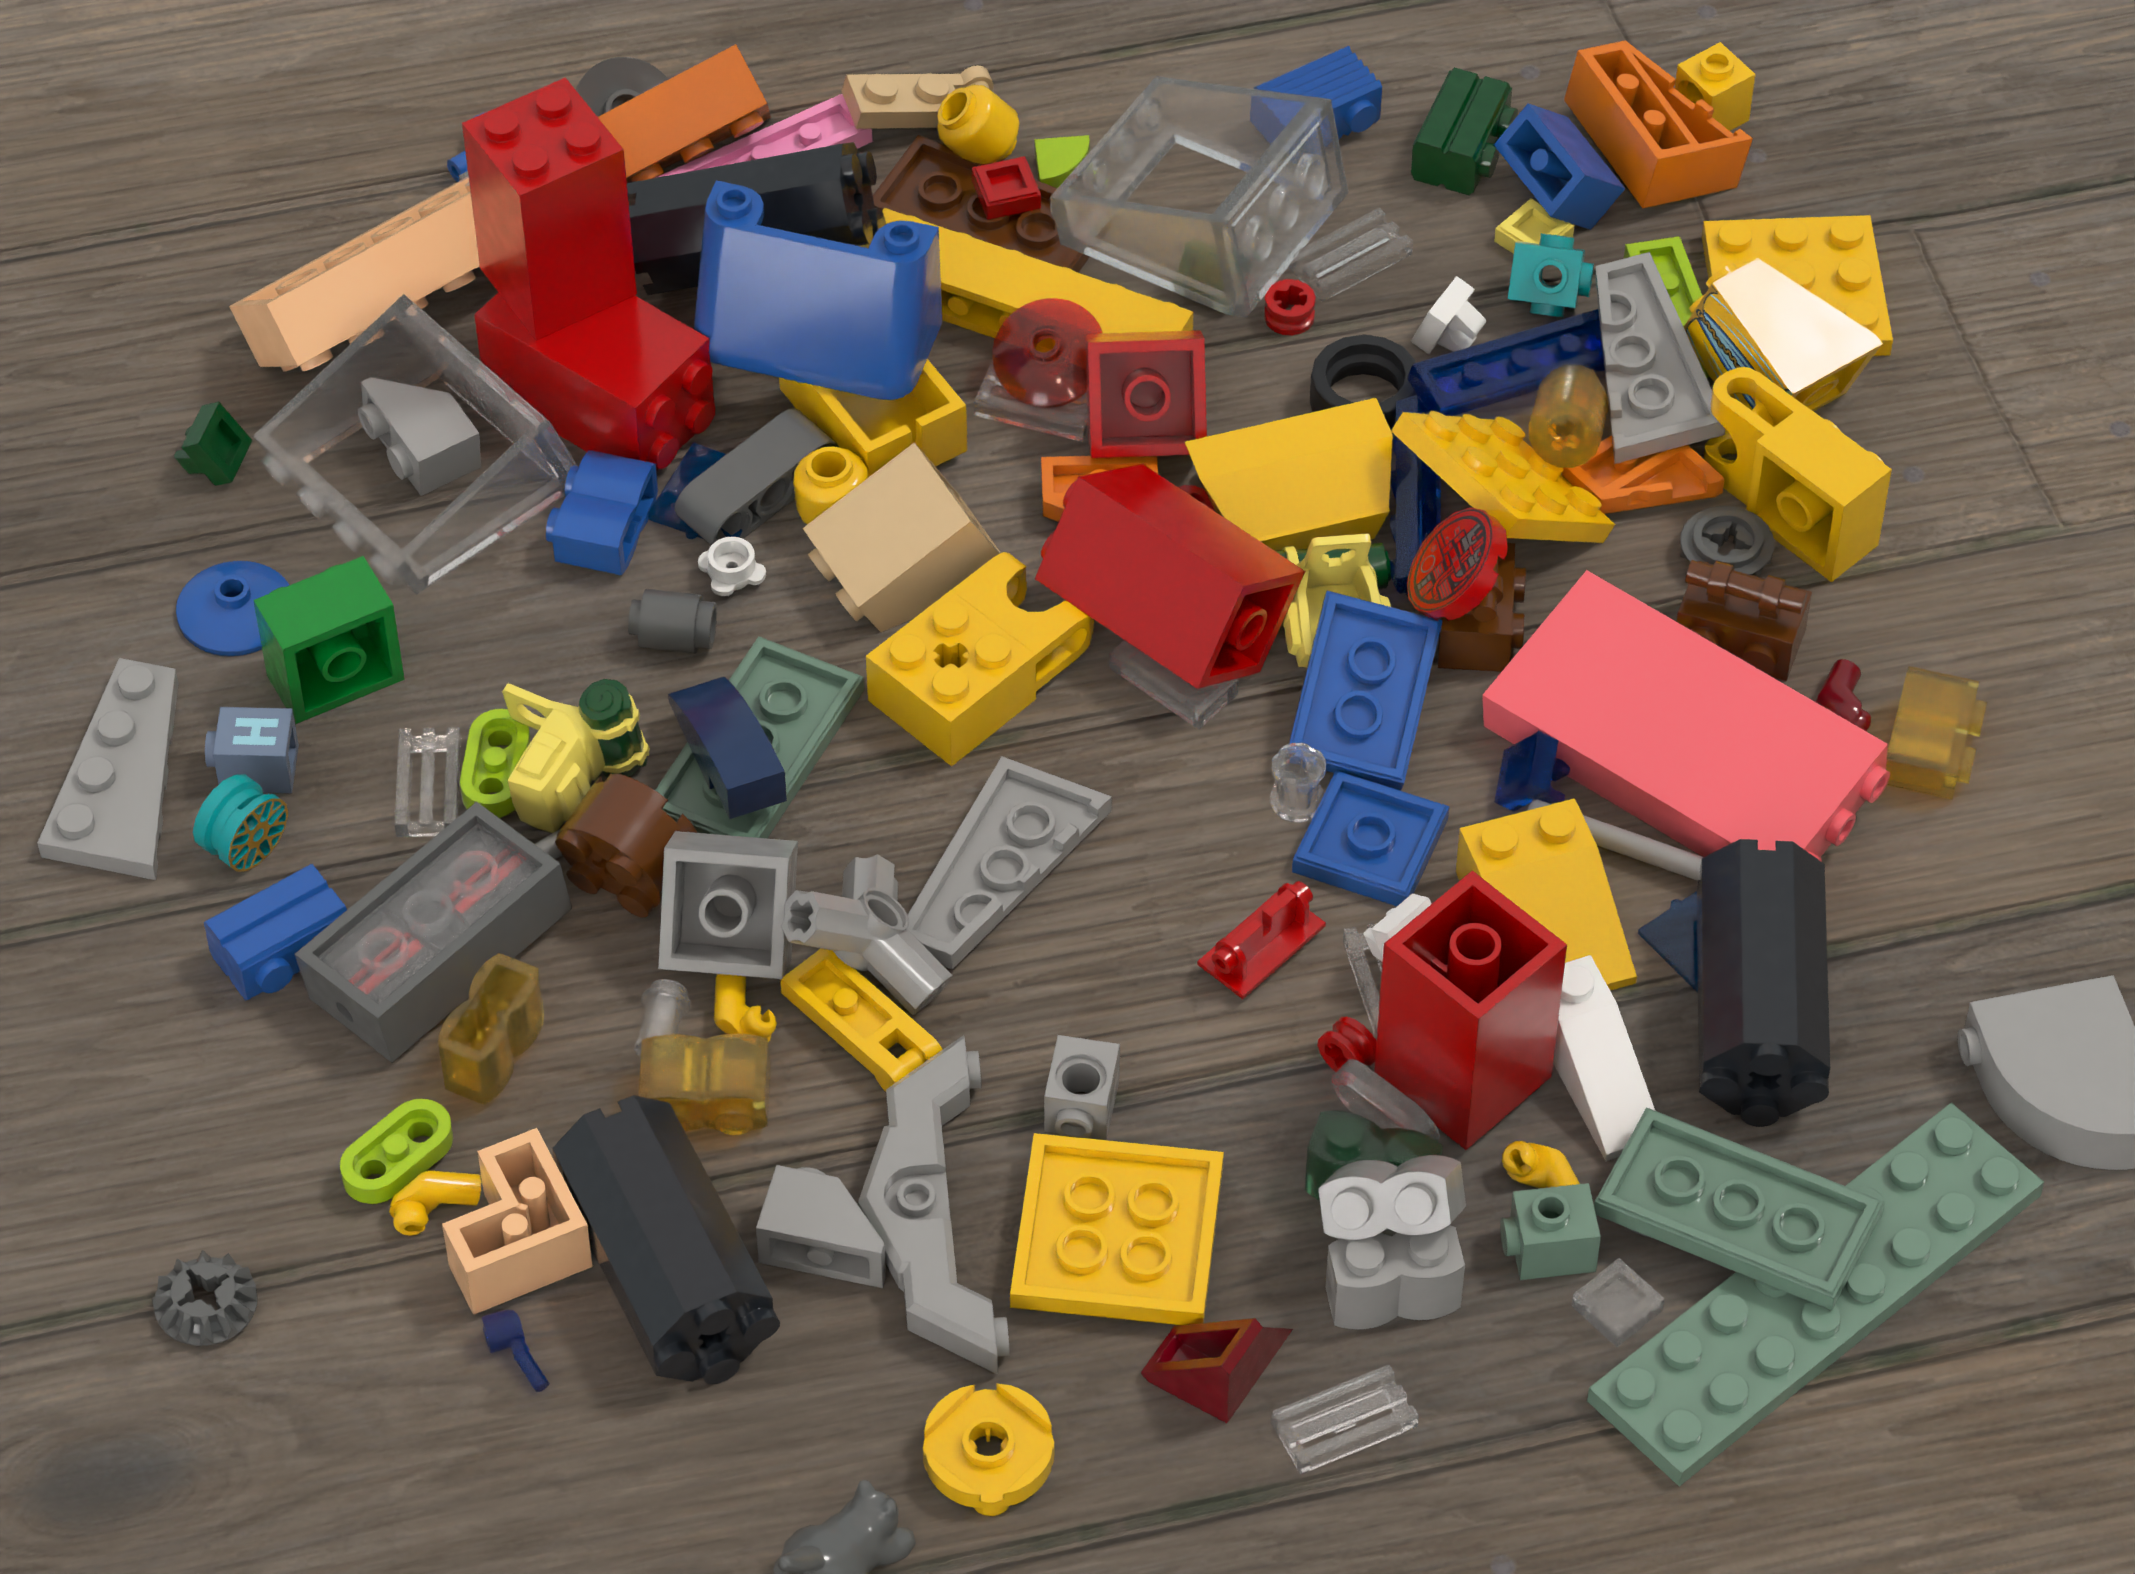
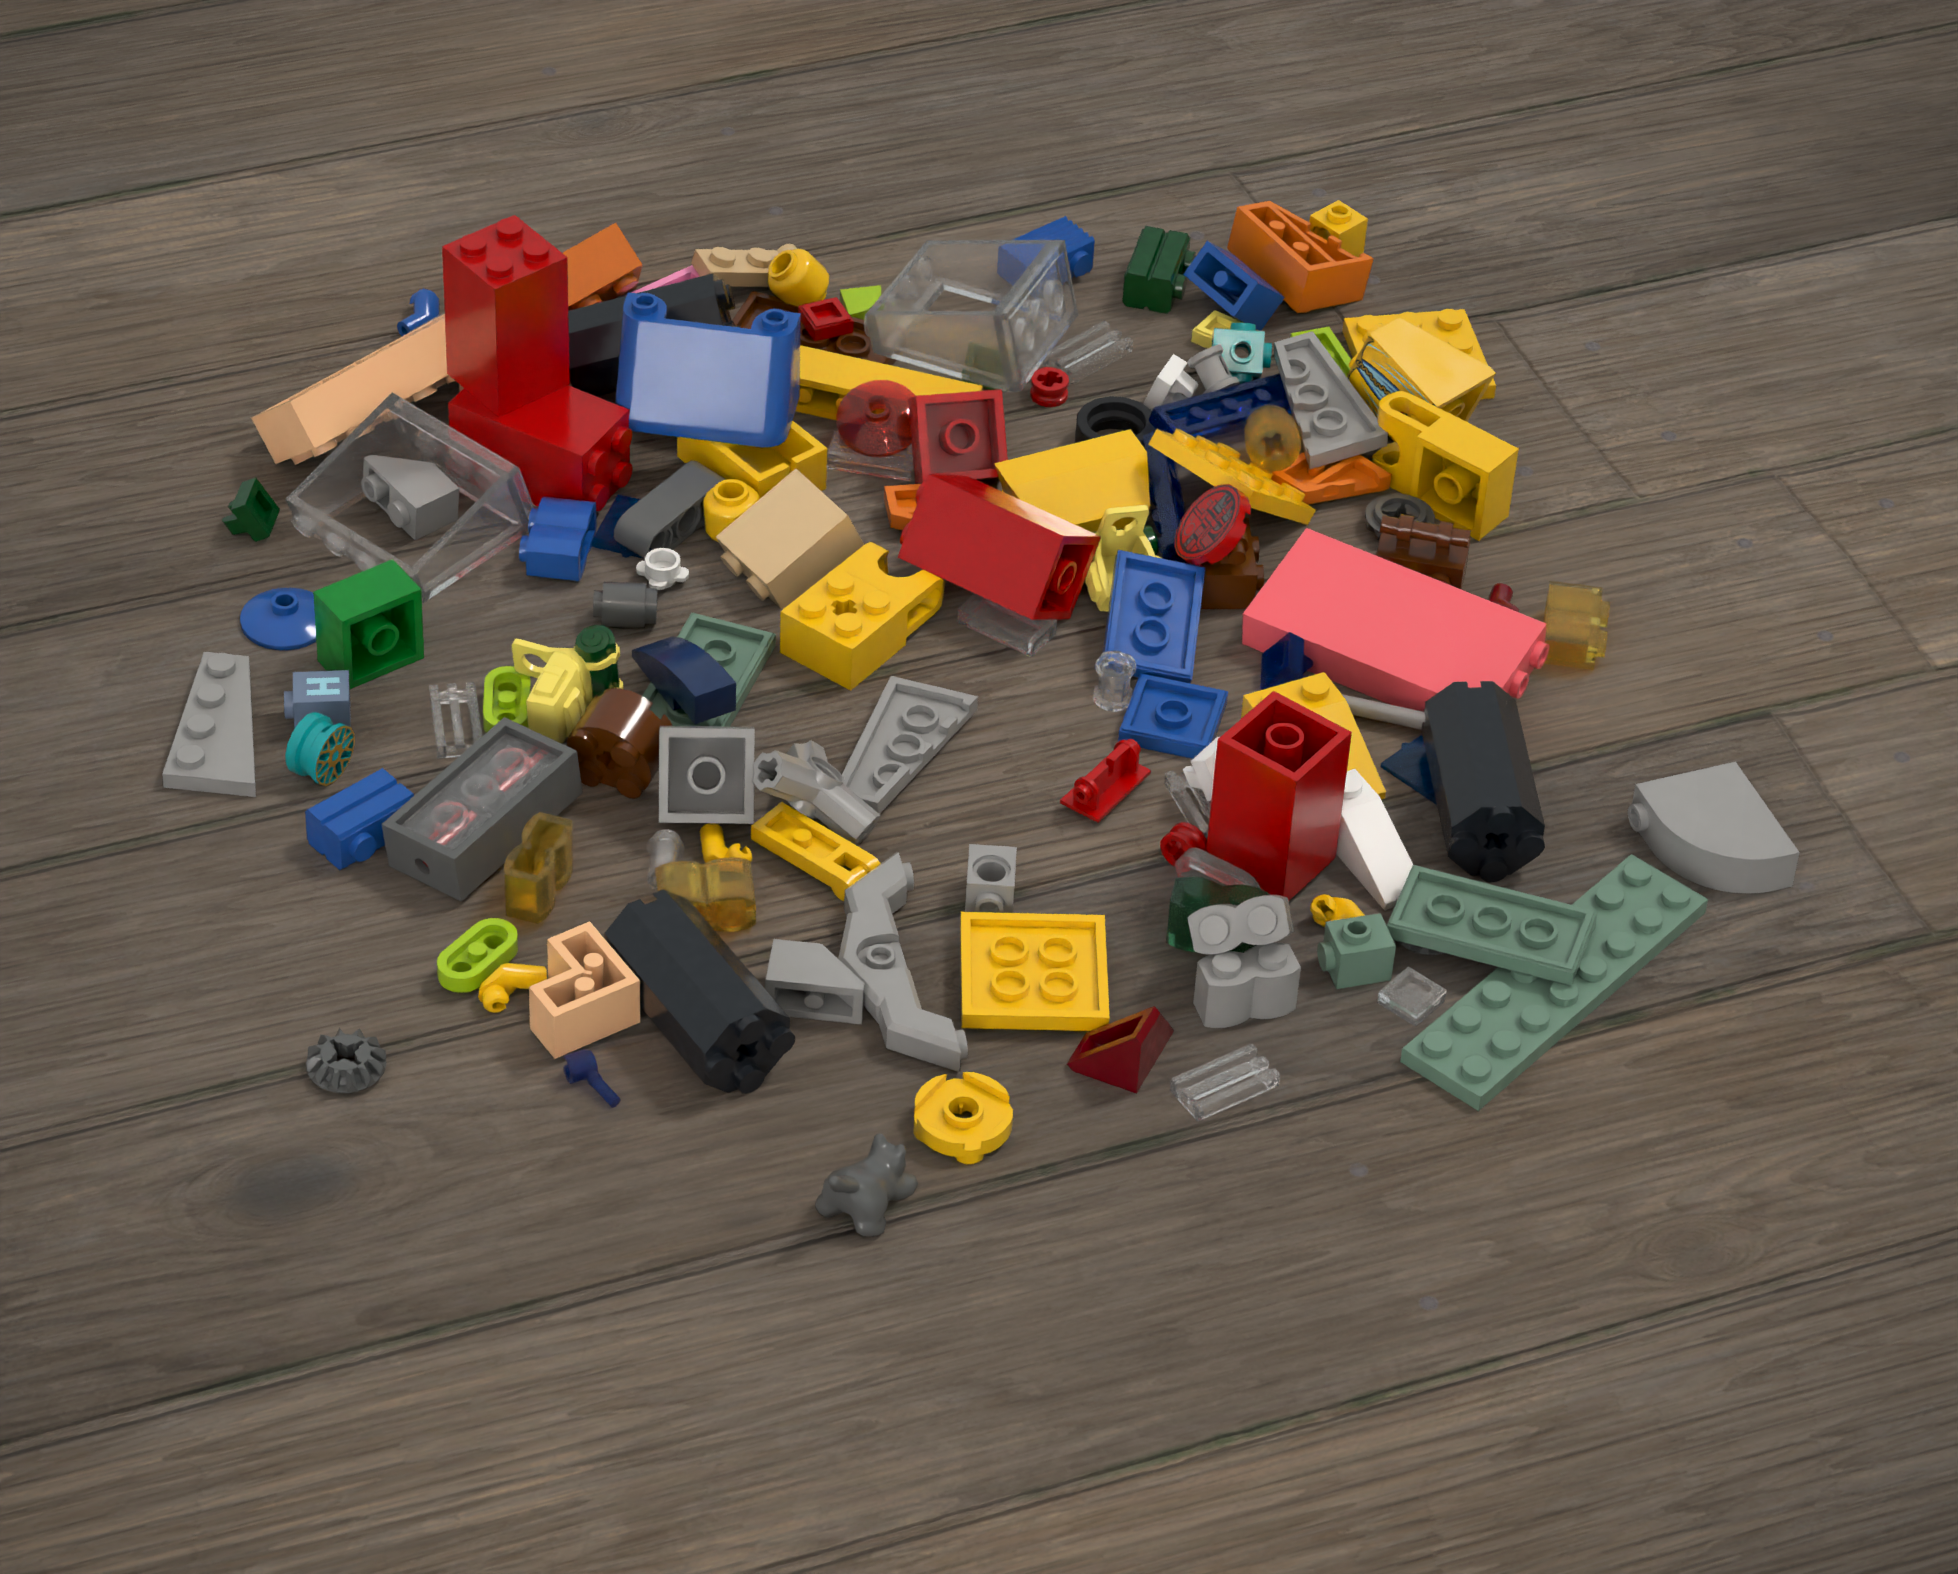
camera: 10 degrees left, 10 degrees down
none -> light grey bush [1187,345,1240,400]

